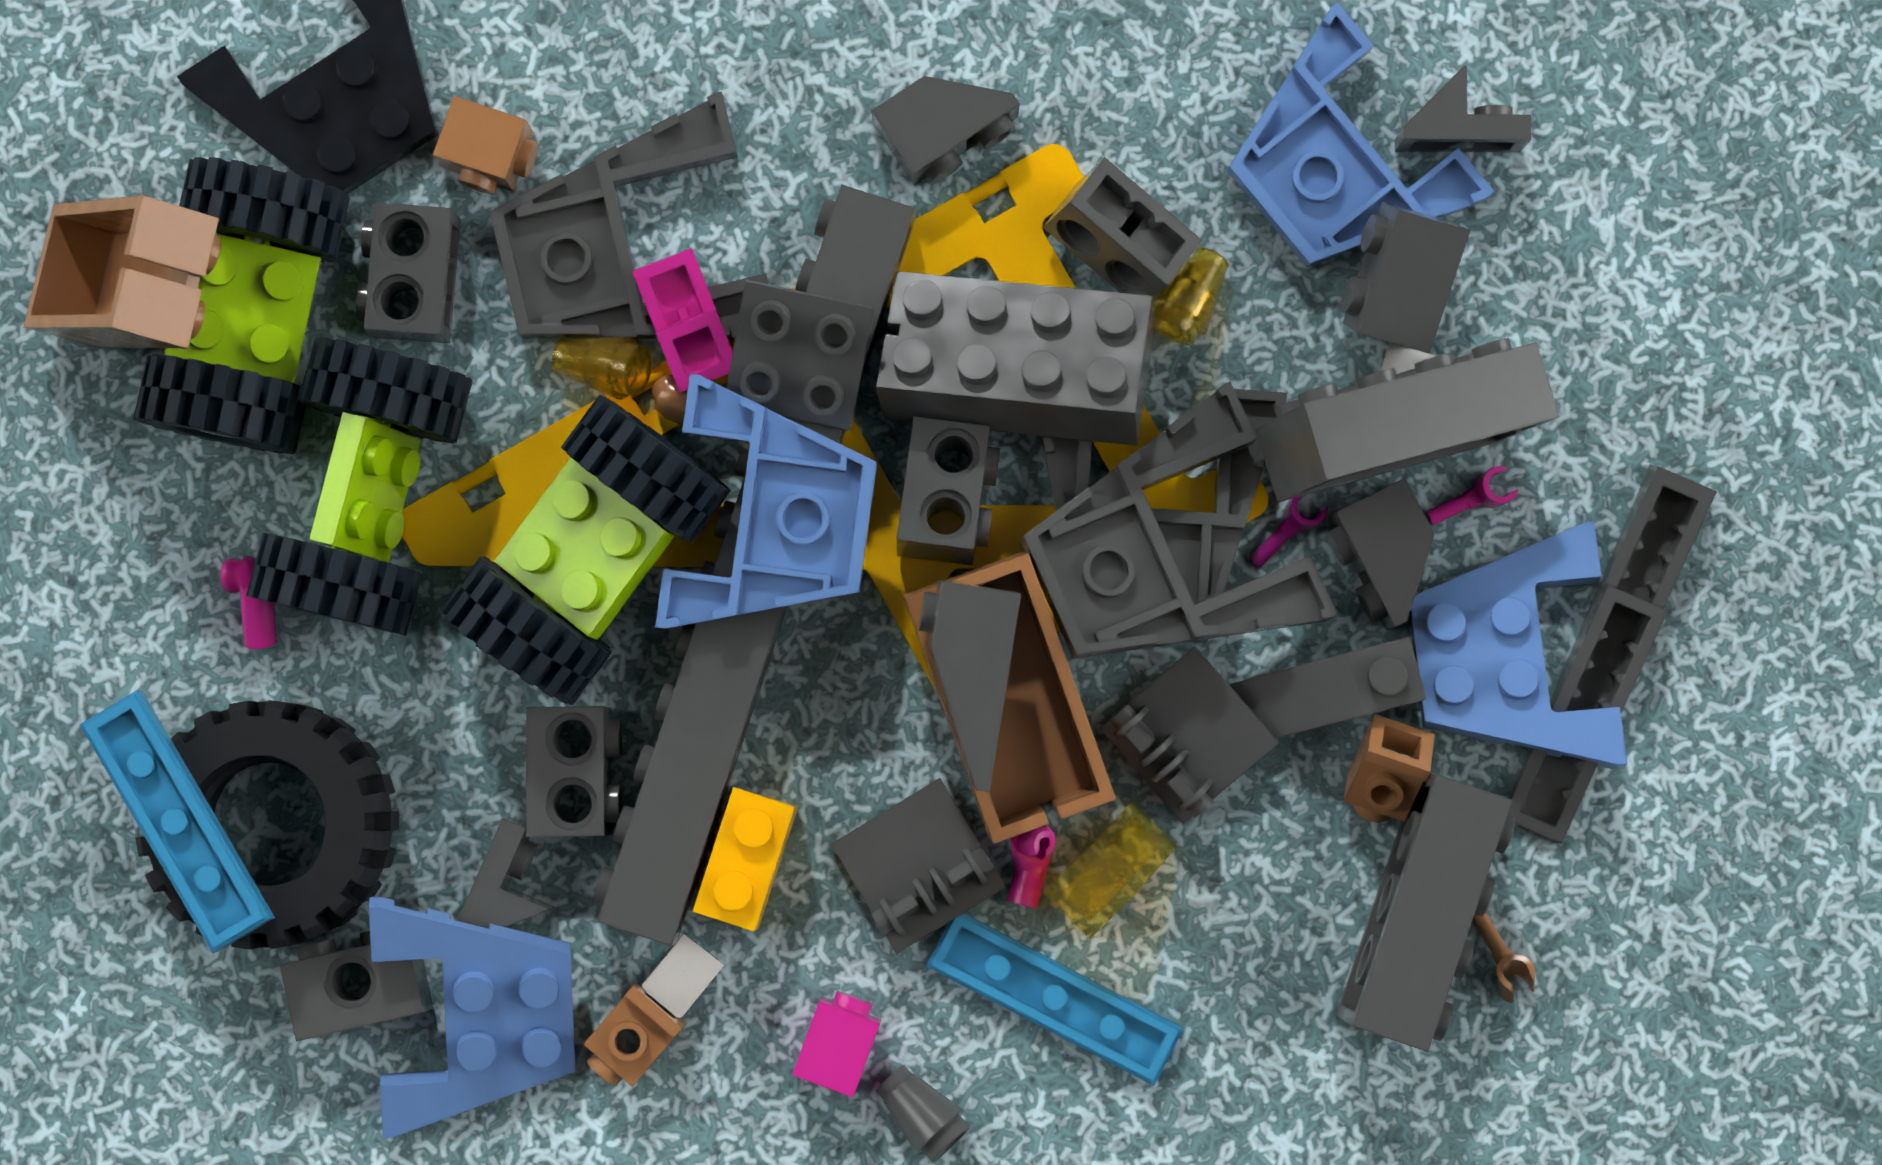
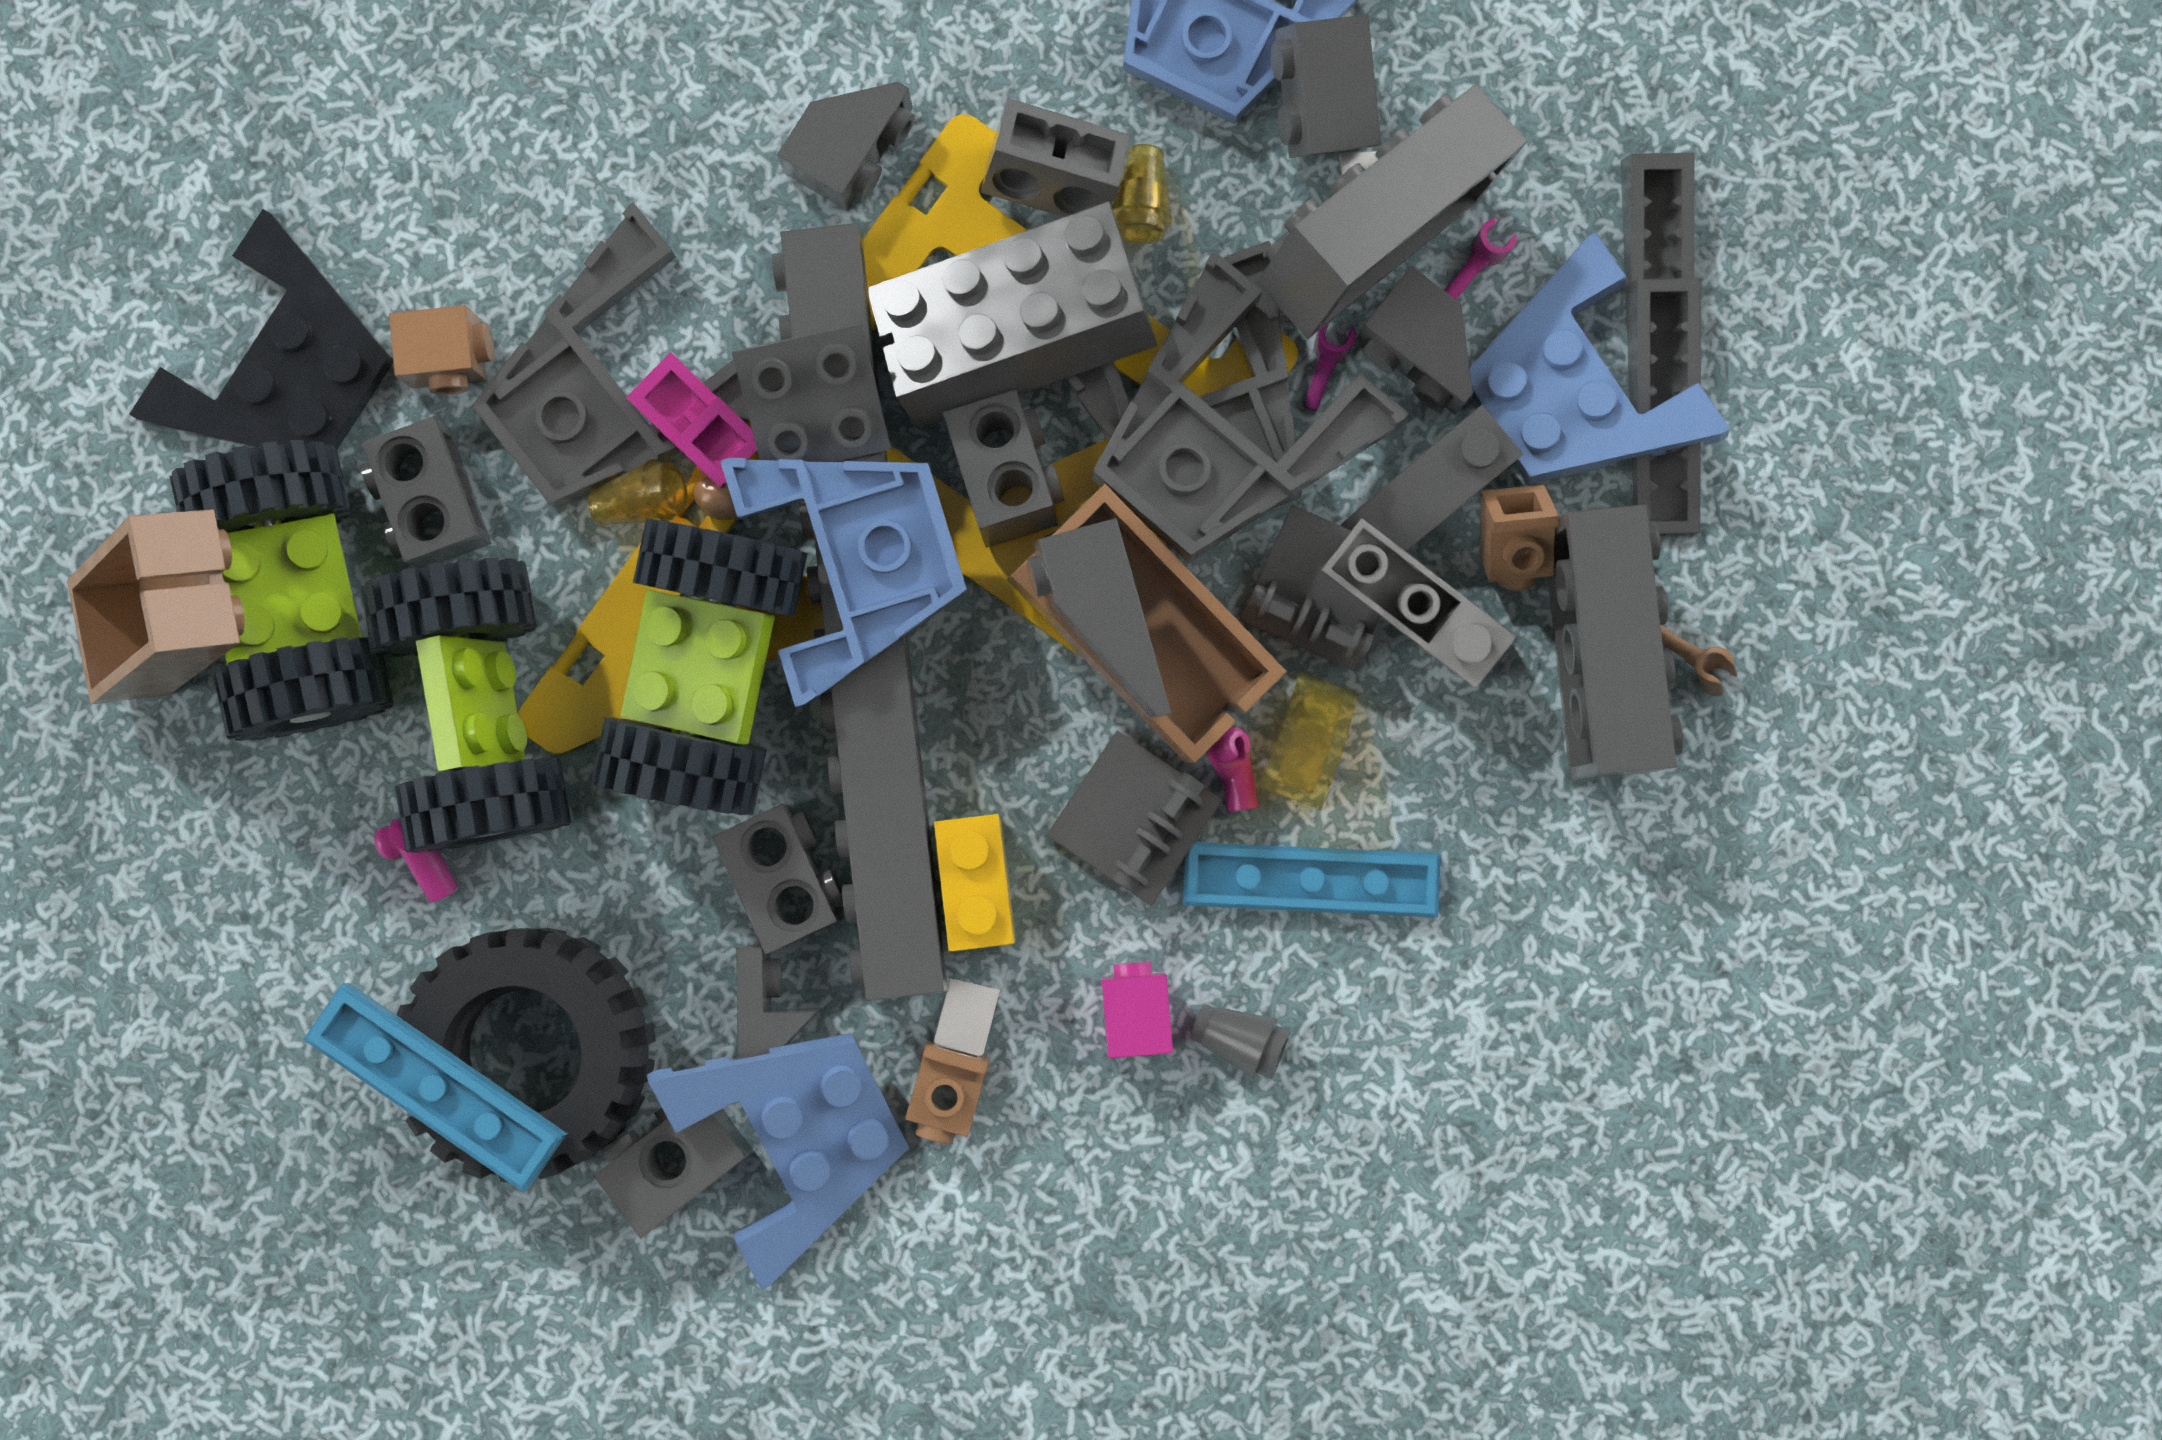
camera: 25 degrees left, 0 degrees up
none -> light grey slope [1321,518,1516,688]

